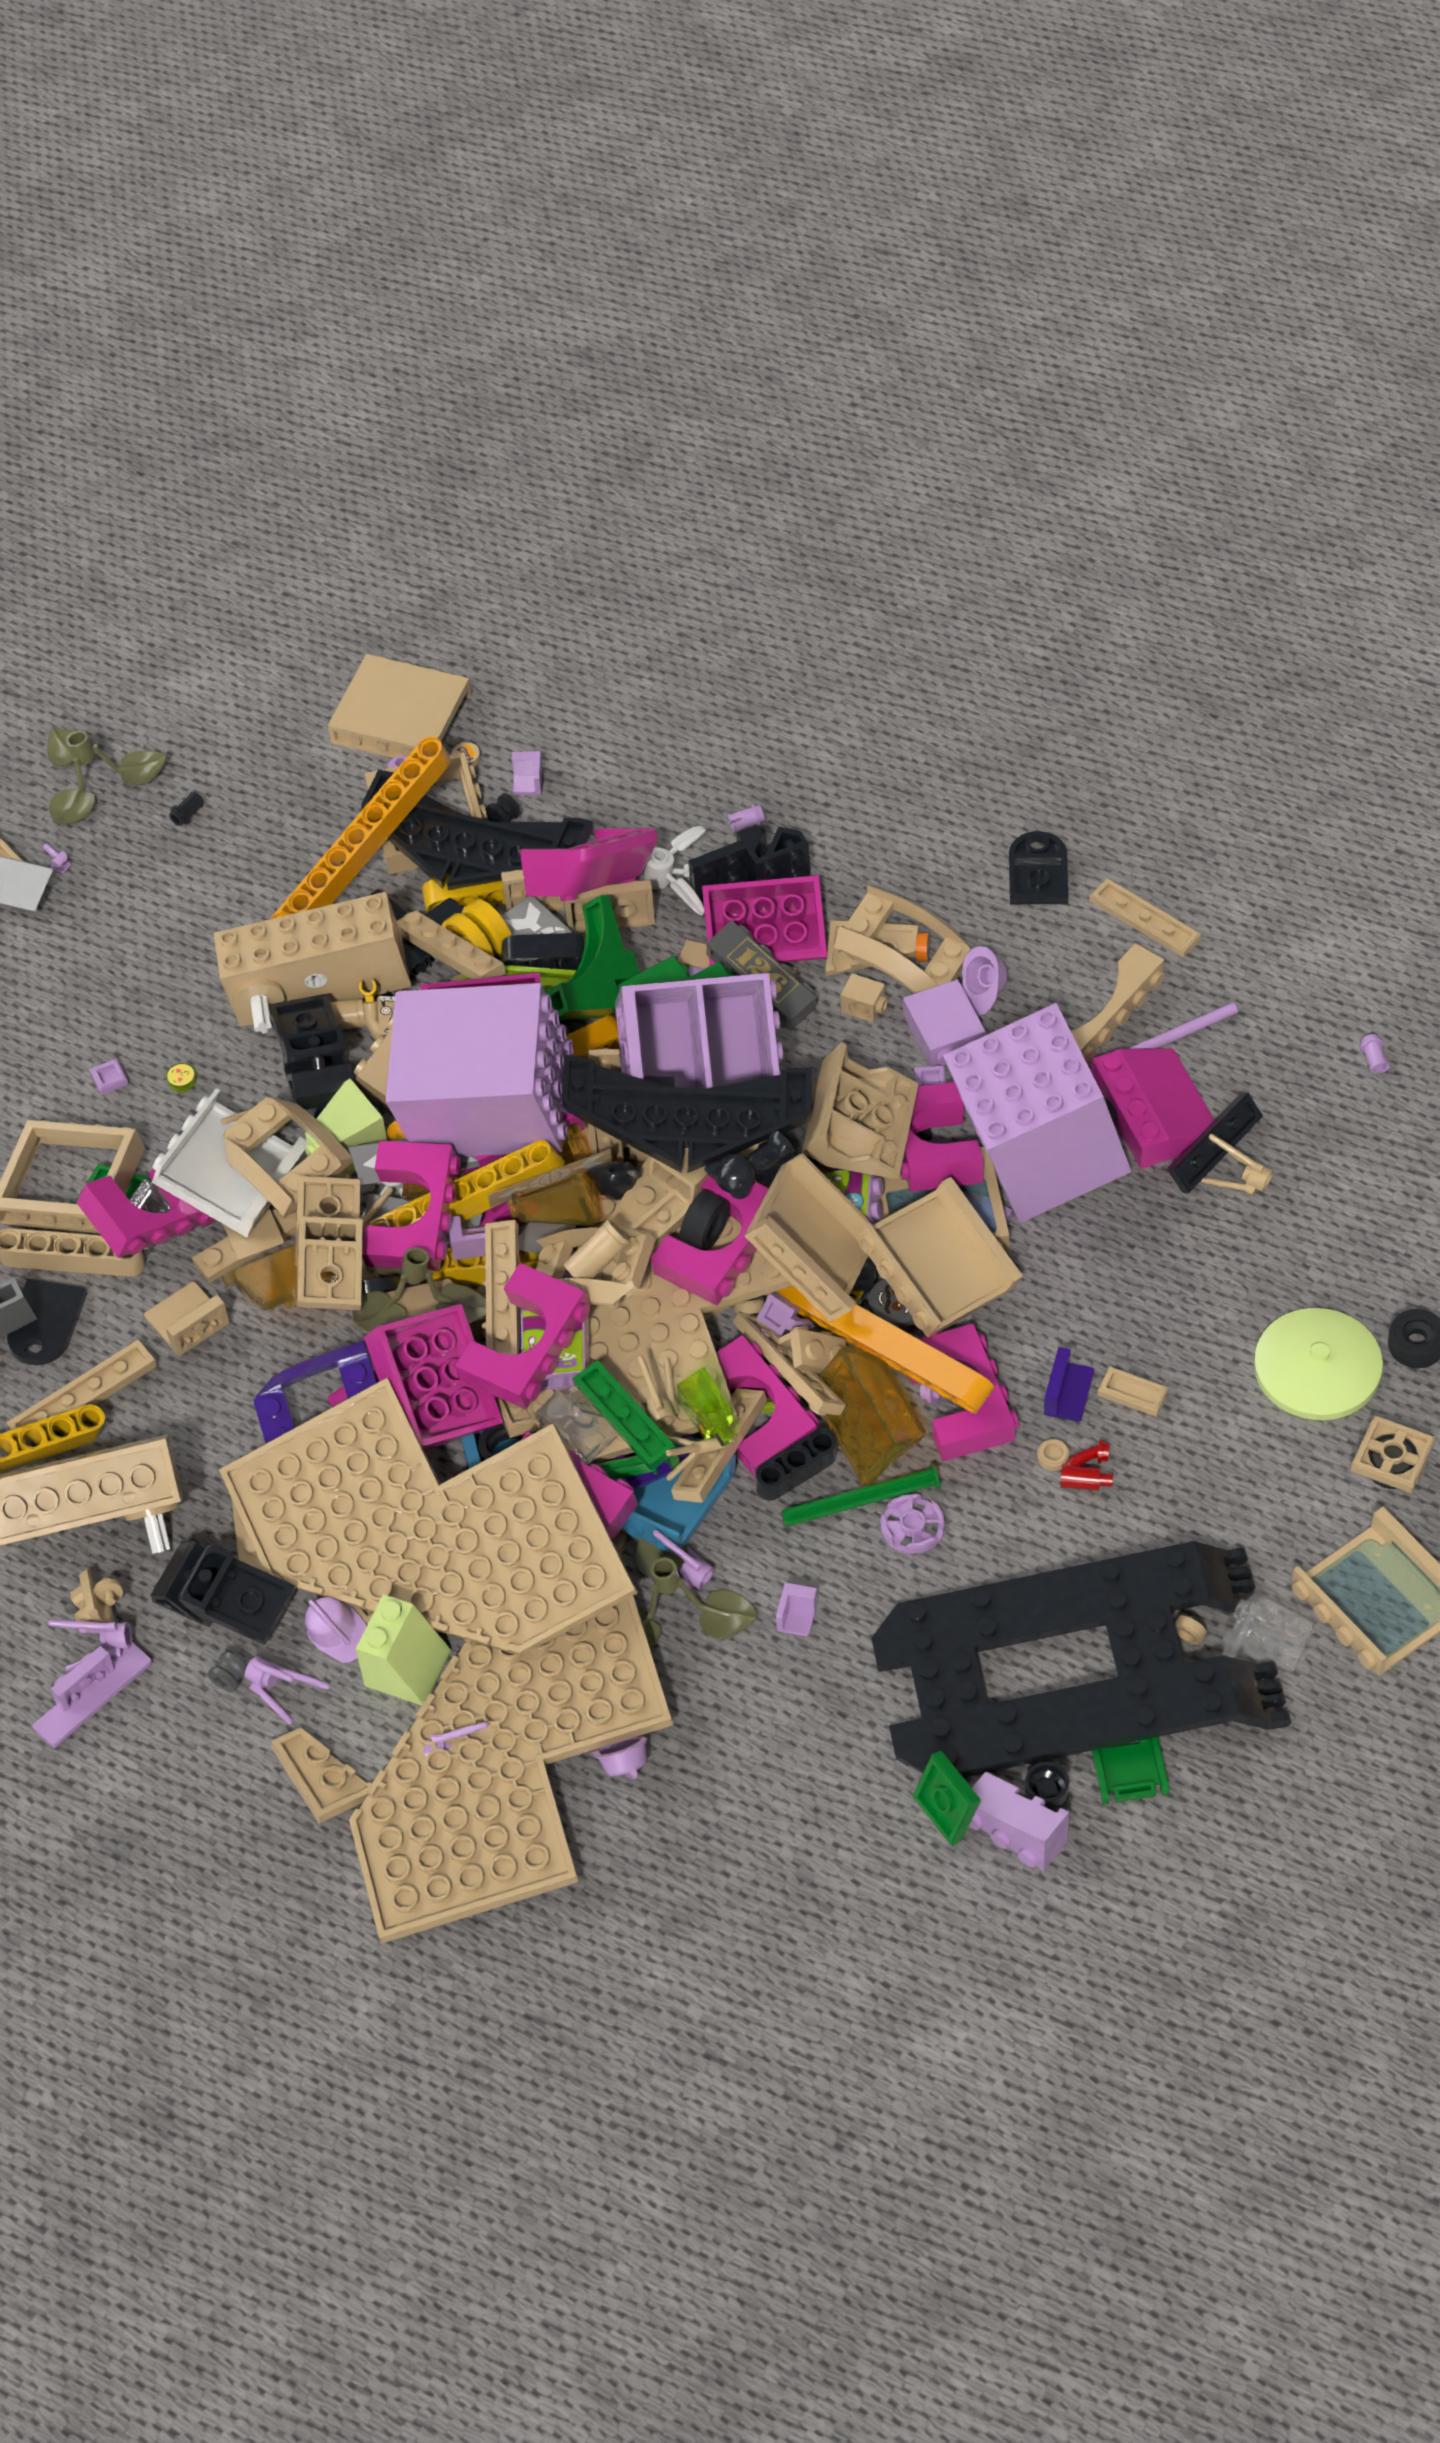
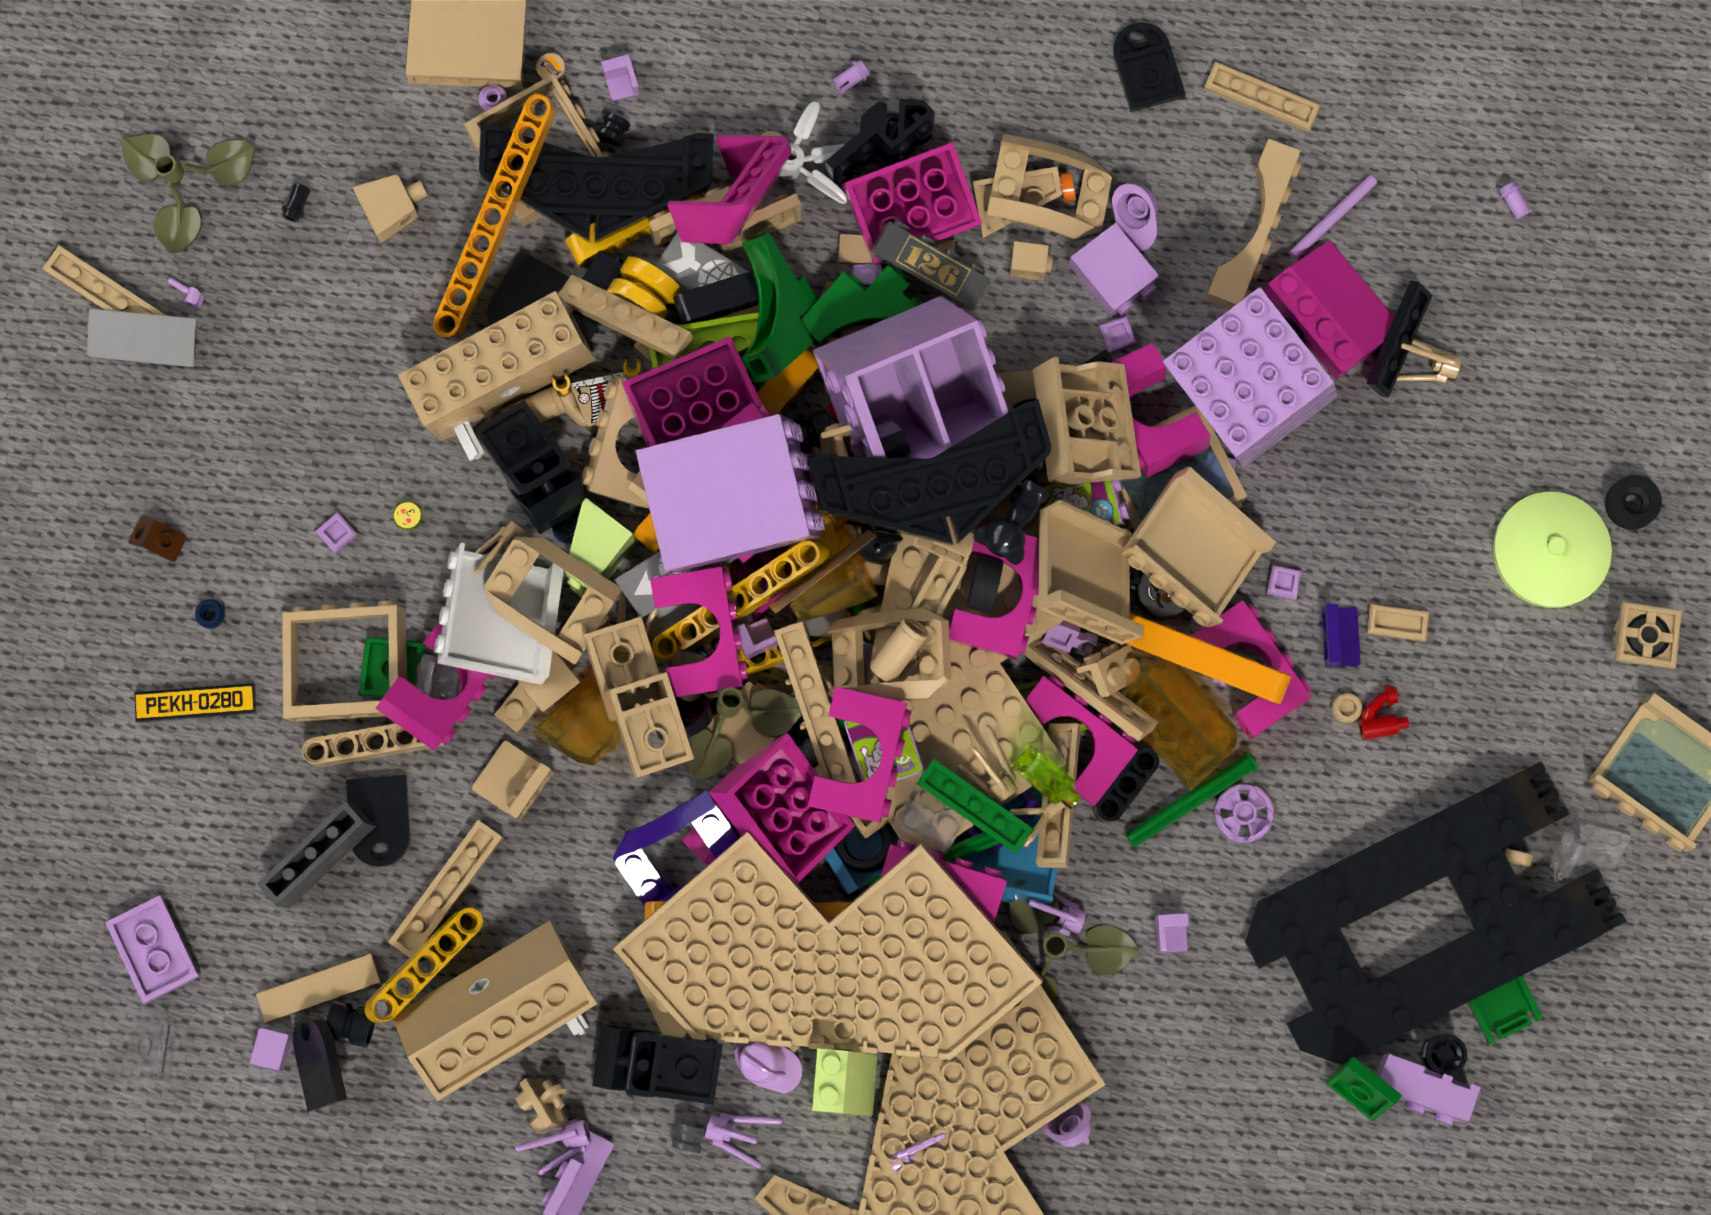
camera: 25 degrees left, 25 degrees up
none -> tan torso [353,175,428,243]
none -> lavender tile [1266,565,1302,600]

